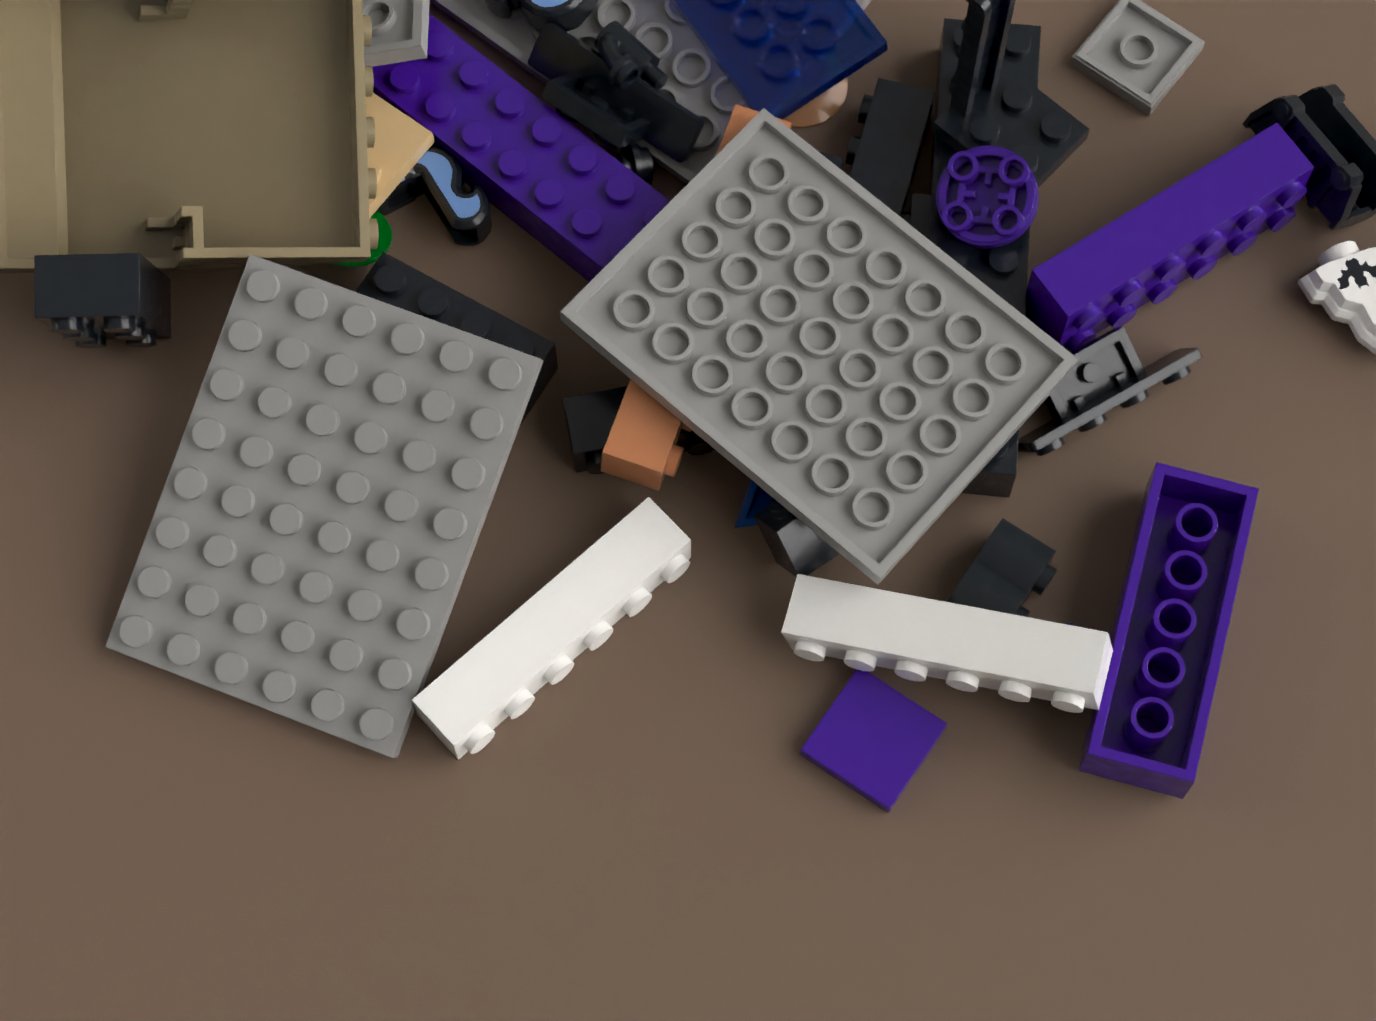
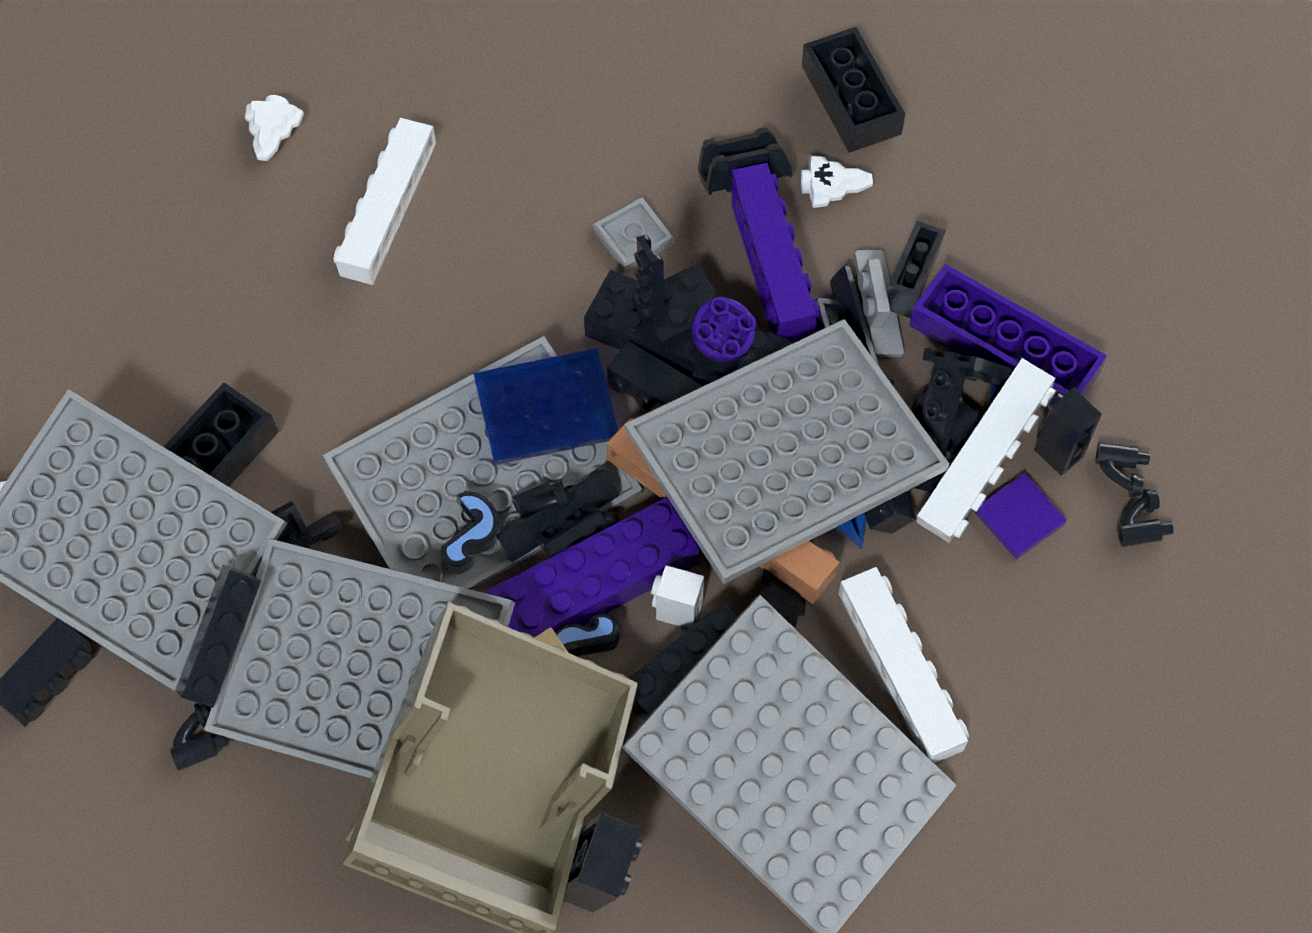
camera: 70 degrees left, 5 degrees down
none -> white brick [651,566,704,629]
none -> light grey bracket [854,250,904,358]
none -> black brick [887,221,946,319]
none -> black bracket [913,348,1014,493]
none -> black brick [1034,388,1102,476]
none -> black plant [1095,442,1150,497]
none -> black plant [1117,489,1174,547]

